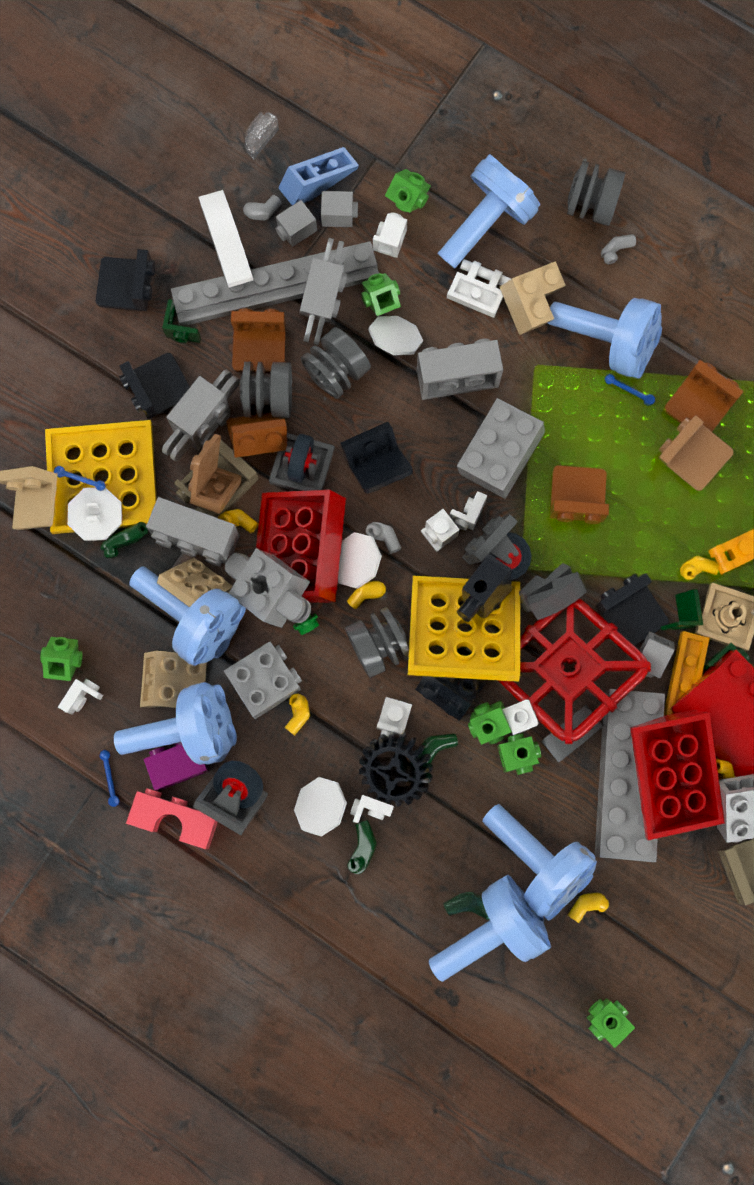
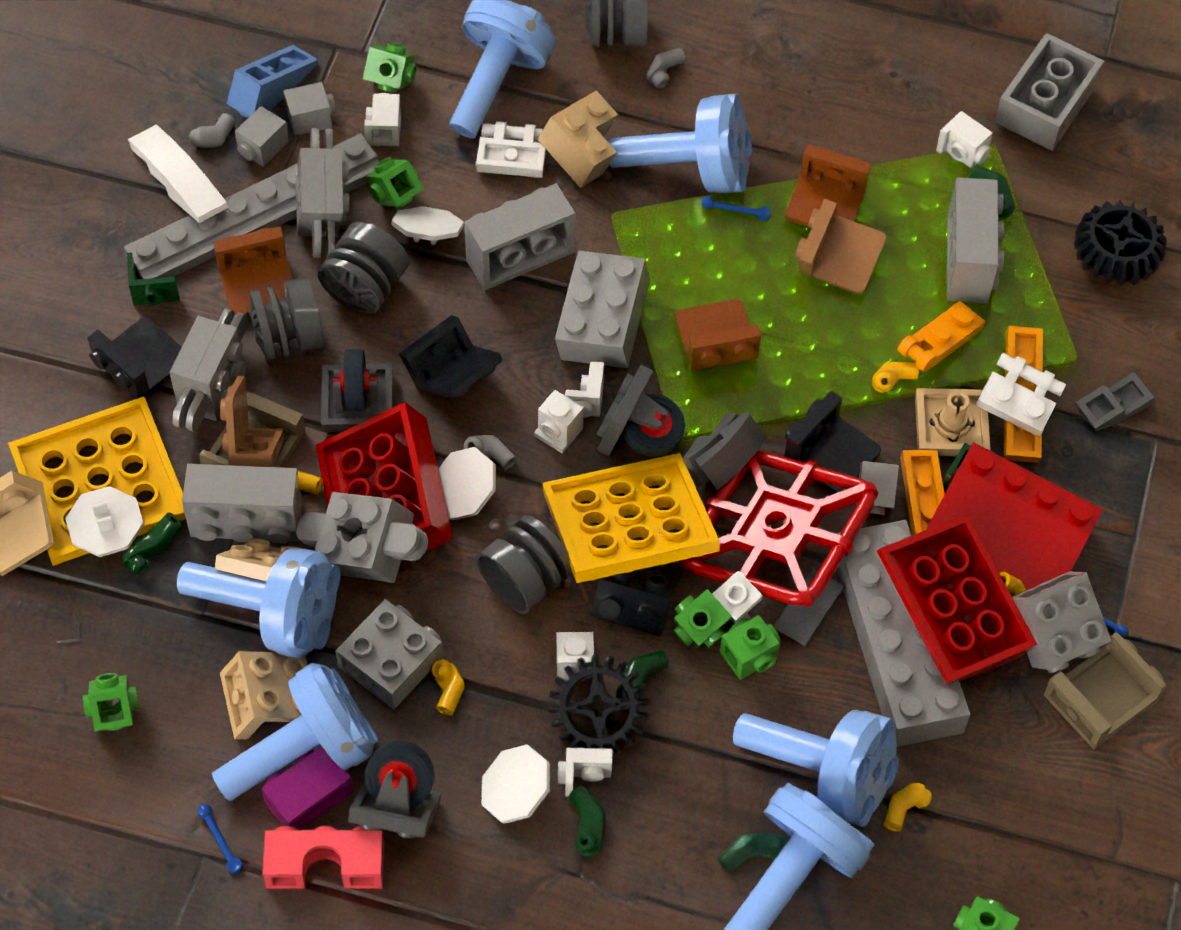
camera: 20 degrees left, 20 degrees down
blue hinge [54,466,106,491] -> none
white bracket [58,679,103,715] -> none
black bracket [95,249,155,311] -> none
dark orange bracket [226,413,287,458] -> none
clear brick [245,112,279,159] -> none
green plate [293,613,319,635] -> none
yellow arm [347,581,386,609] -> none
black torso [456,554,511,622] -> none
dark green bracket [661,589,704,631] -> none

